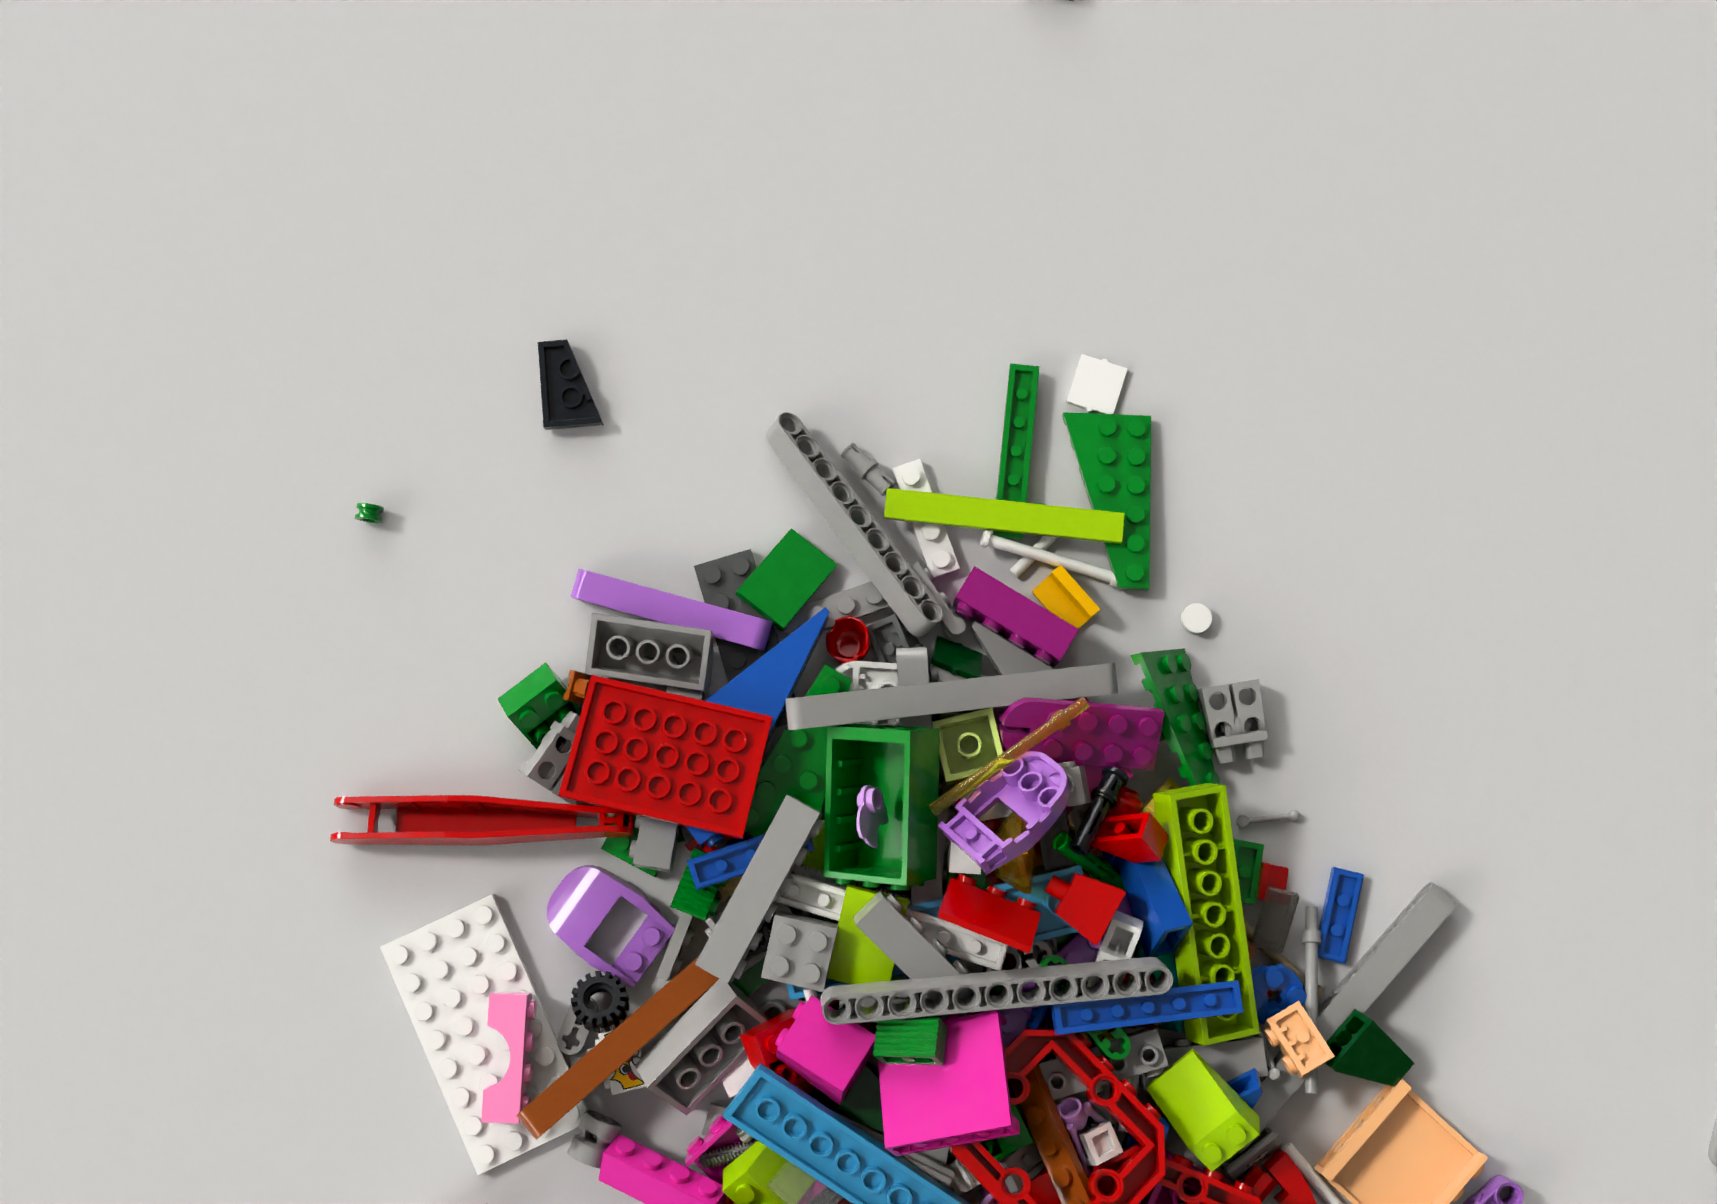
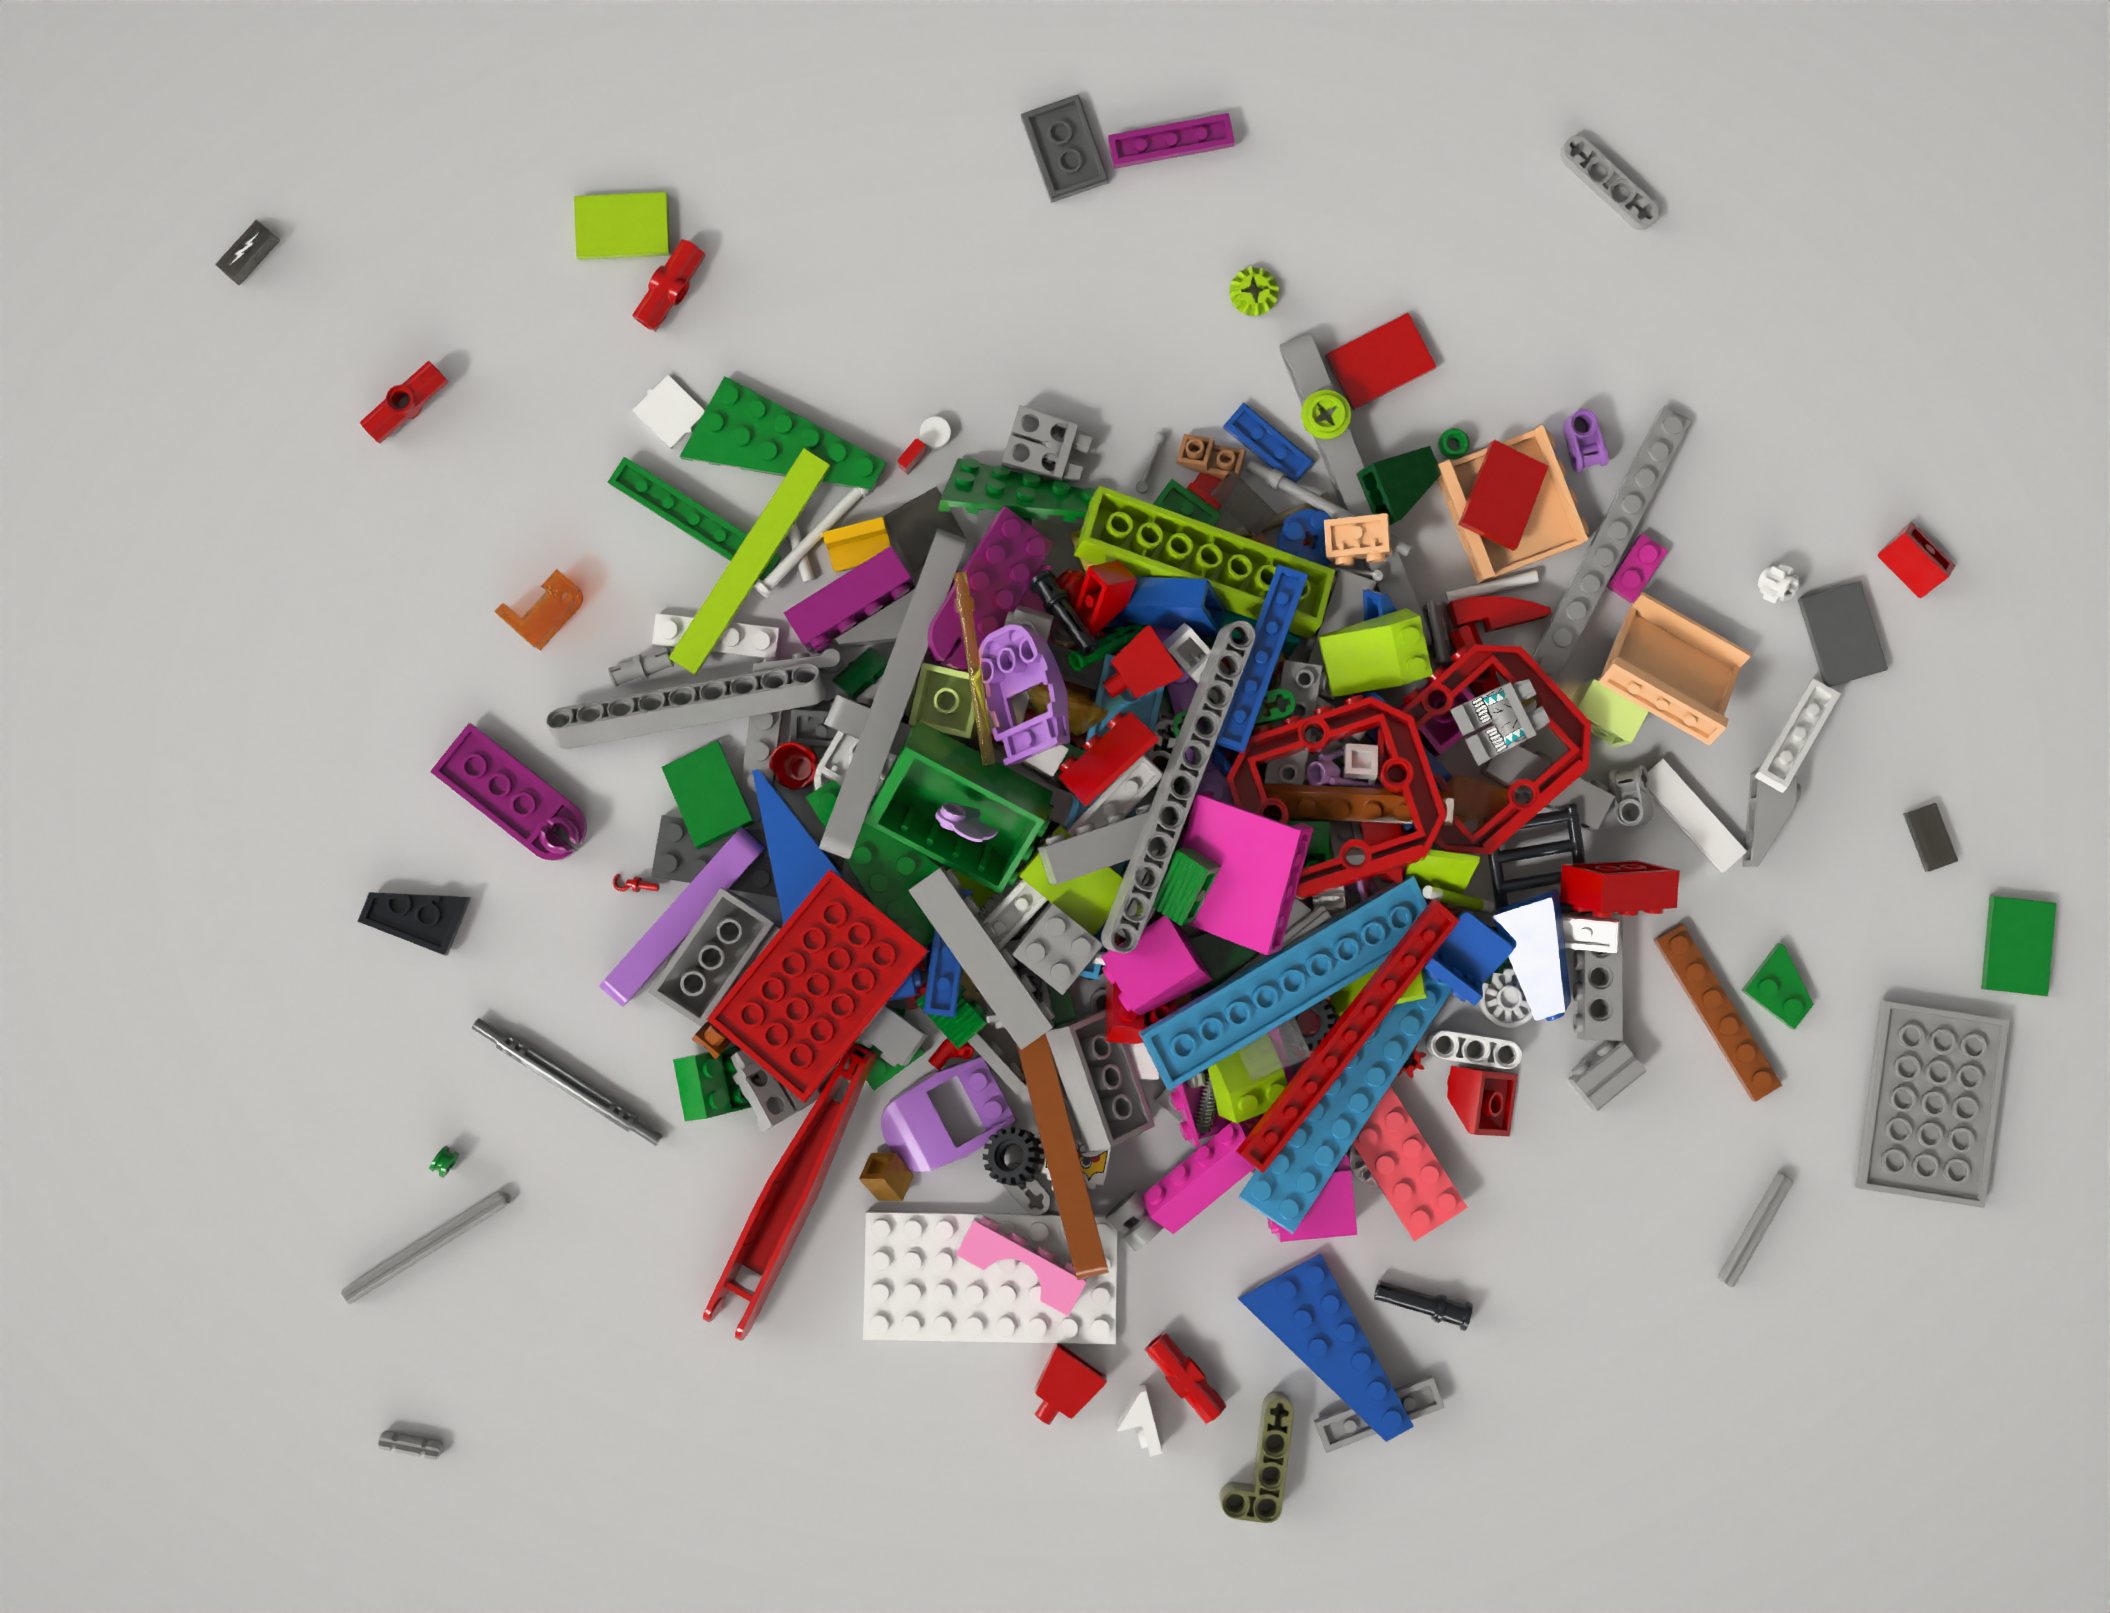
camera: 65 degrees left, 5 degrees up
none -> light grey axle [341,1191,509,1304]
none -> red piece [359,360,449,444]
none -> light grey axle [378,1430,443,1460]
none -> magenta plate [430,723,587,861]
none -> dark grey axle [472,1018,663,1146]
none -> clear orange piece [494,569,583,651]
none -> lime tile [574,192,670,260]
none -> red hand [613,874,660,892]
none -> red piece [632,239,706,332]
none -> pearl gold panel [859,1153,913,1201]
none -> clear smoke tile [883,486,968,571]
none -> red tile [898,438,927,475]
none -> red arm [928,1038,974,1070]
none -> dark grey tile [1021,94,1109,203]
none -> red torso [1034,1343,1107,1425]
none -> magenta plate [1108,113,1235,169]
none -> medium nougat slope [1176,434,1246,483]
none -> lime gear [1229,266,1279,316]
none -> lime gear [1300,390,1351,441]
none -> red tile [1325,313,1436,411]
none -> green plate [1438,428,1470,460]
none -> red tile [1458,440,1549,551]

